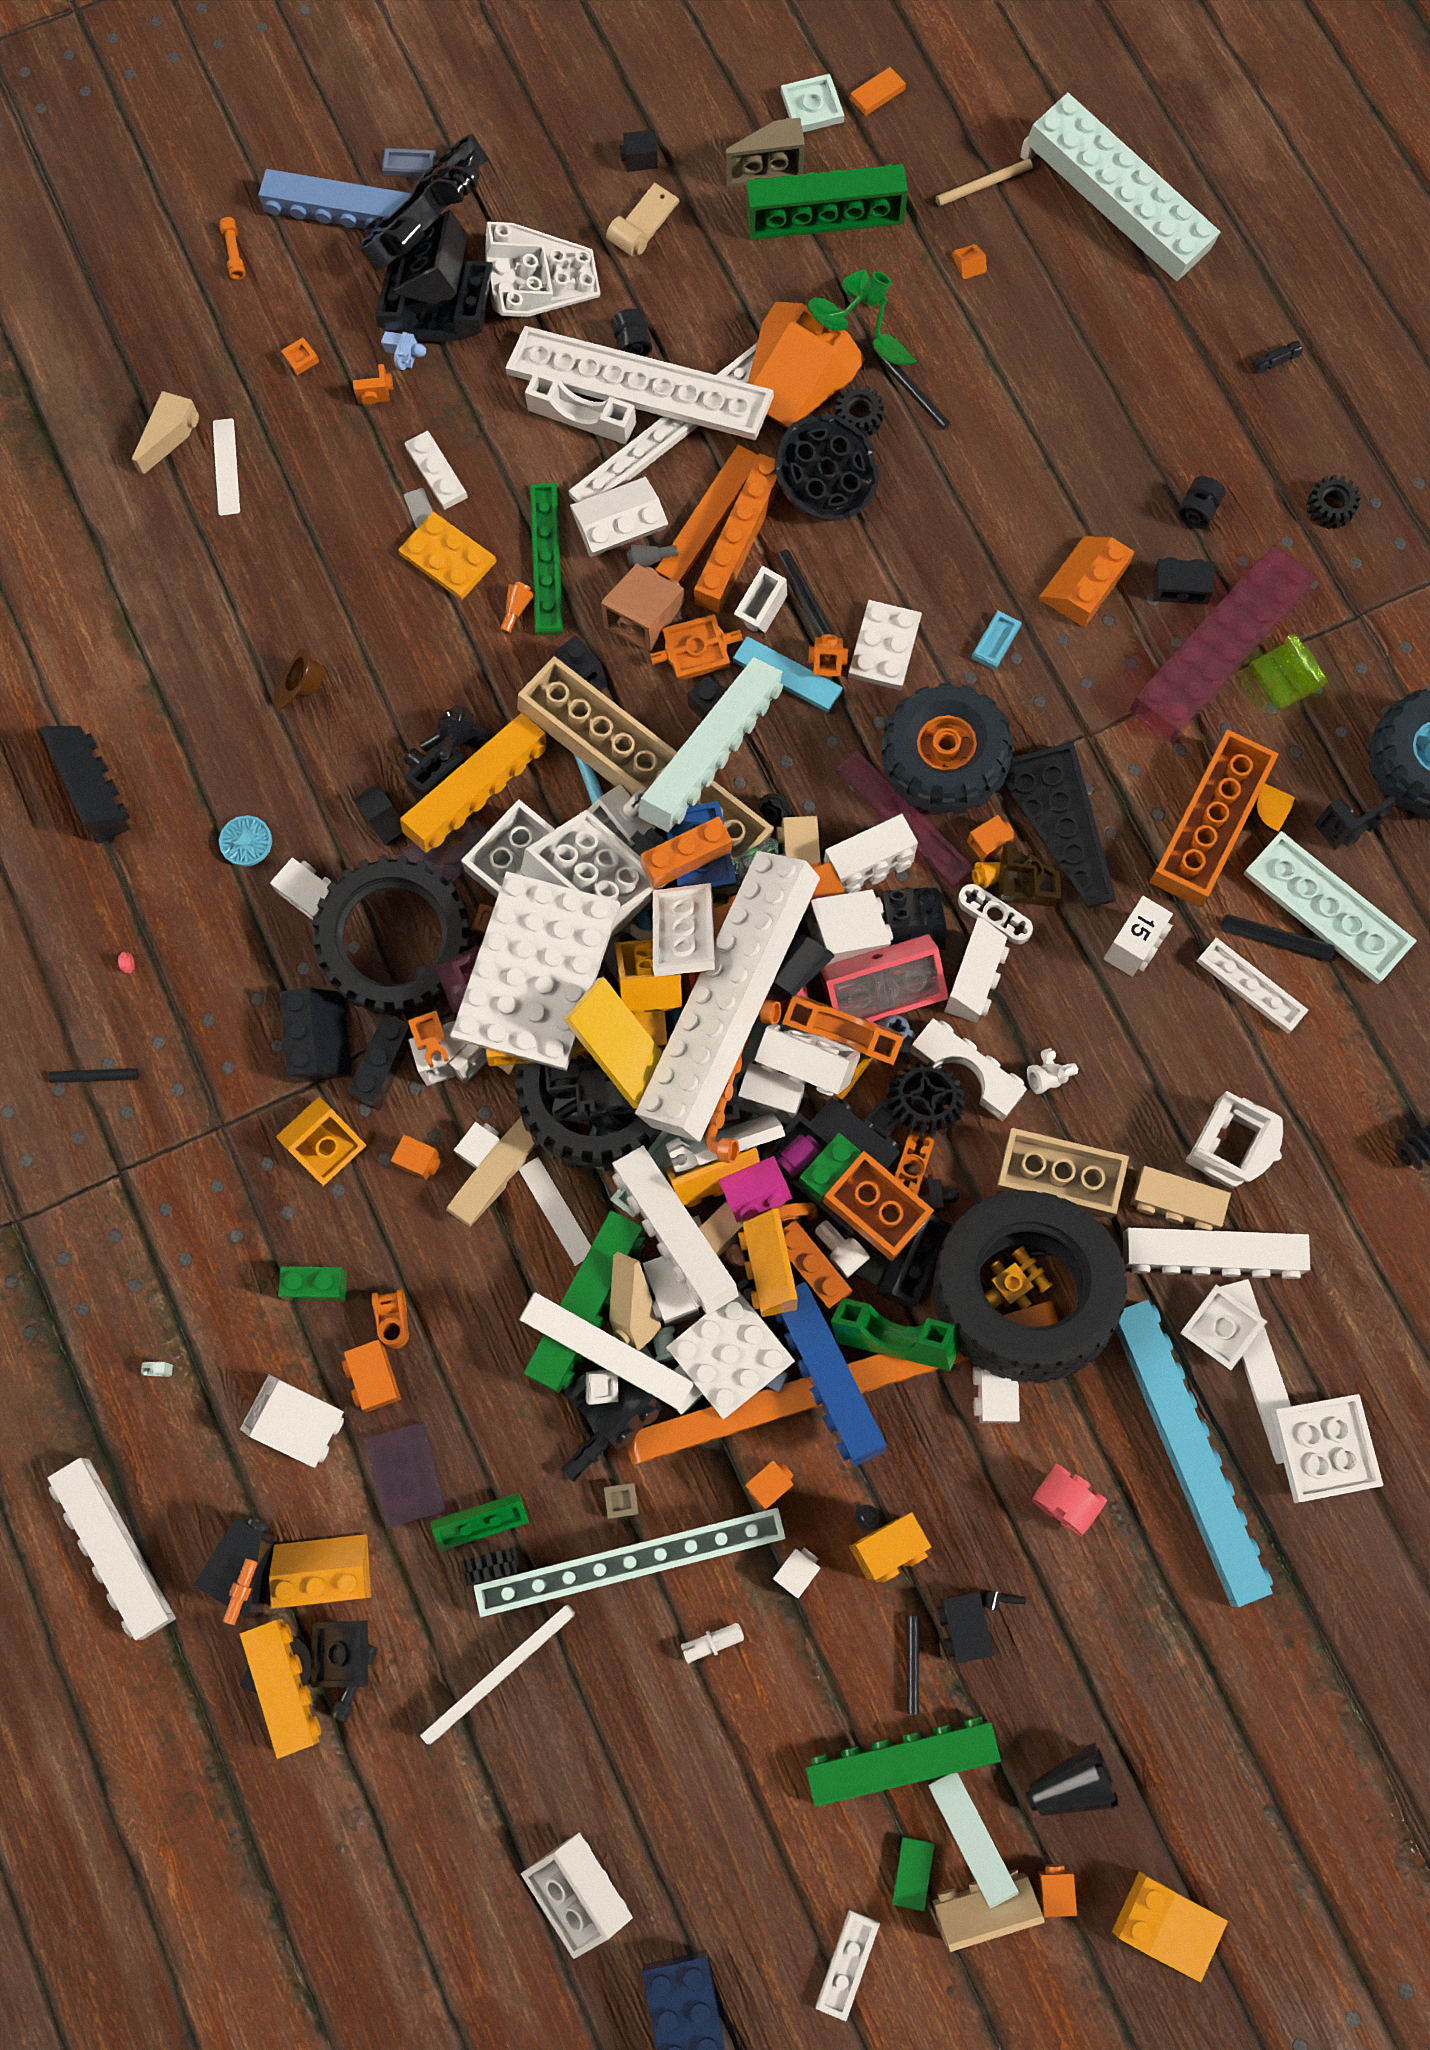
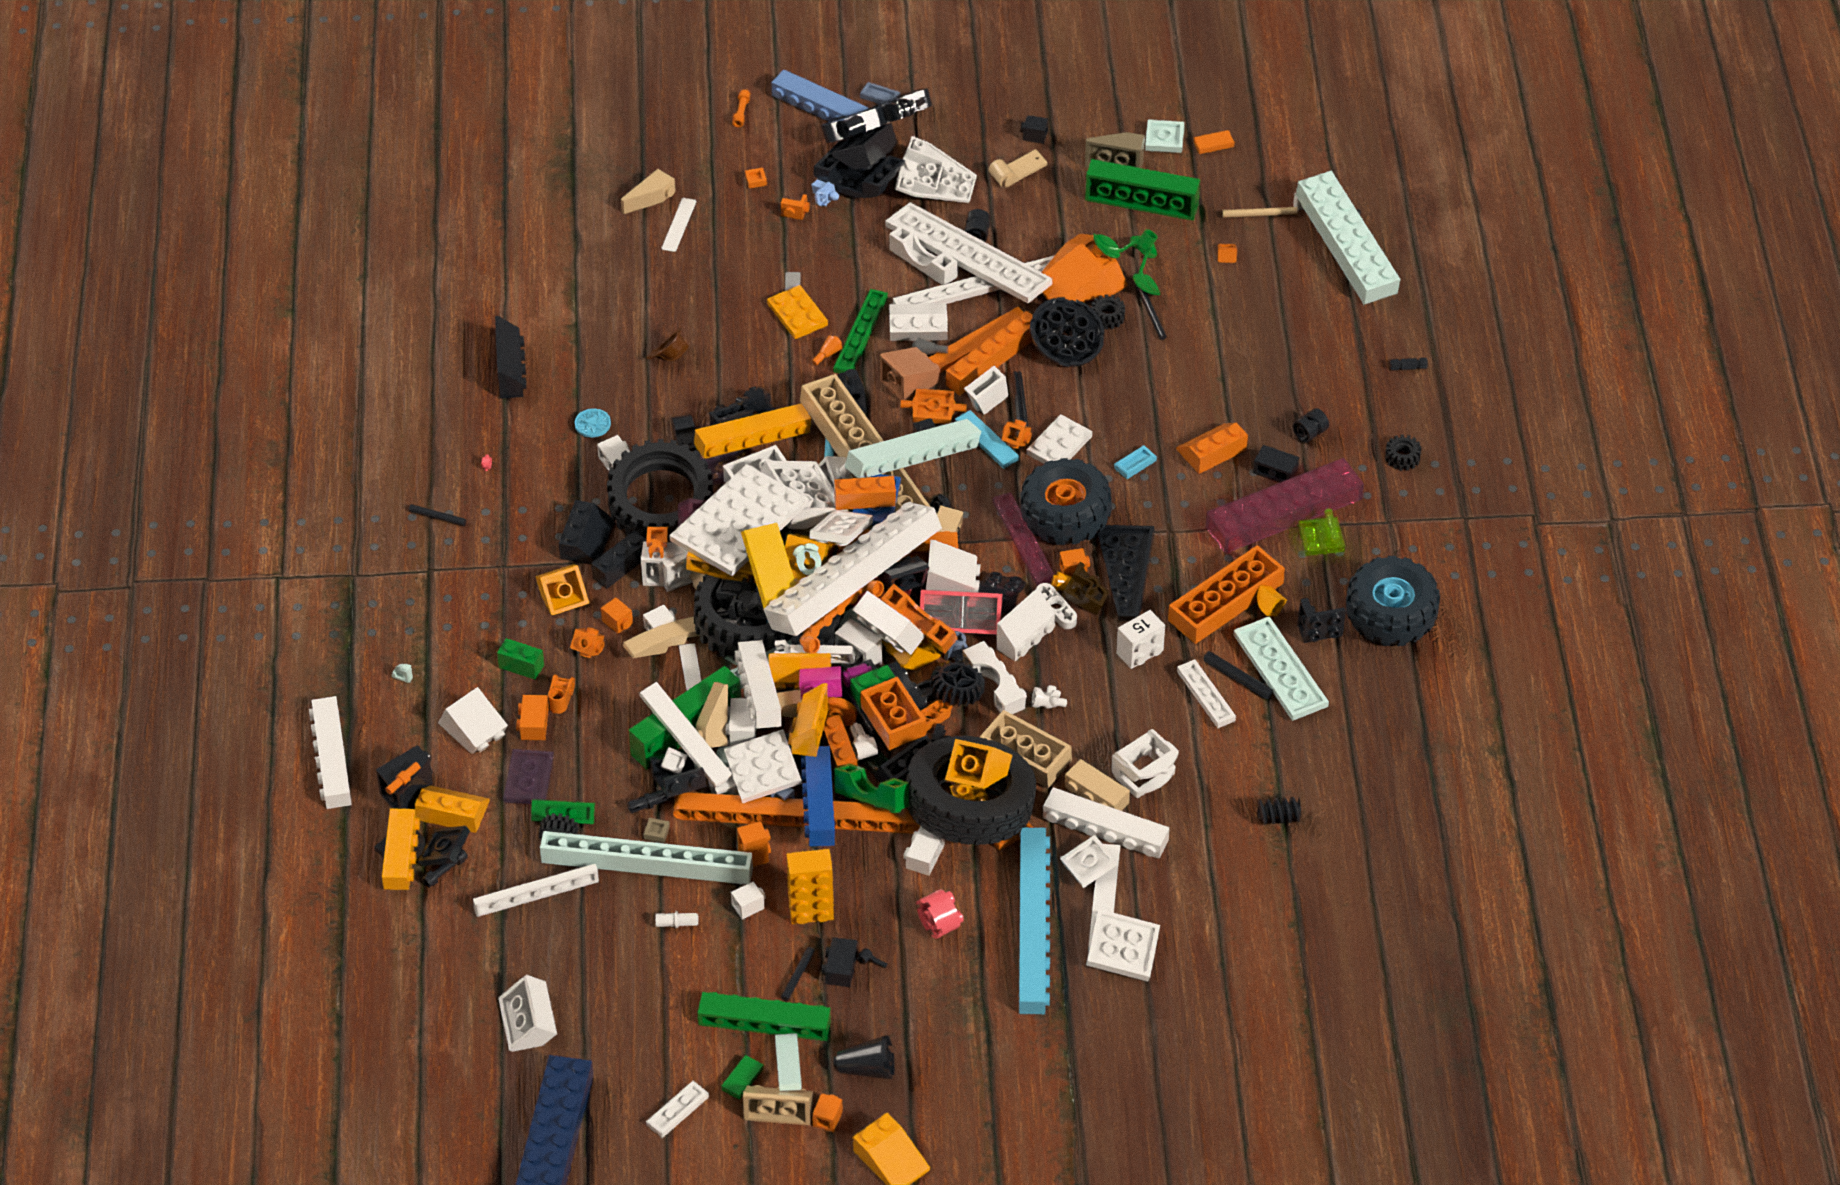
camera: 20 degrees right, 25 degrees down
white plate [405,431,468,510] -> none
white brick [823,814,918,894] -> none
none -> orange brick [570,627,605,658]
none -> light aqua piece [793,543,822,575]
none -> light orange slope [945,739,1012,789]

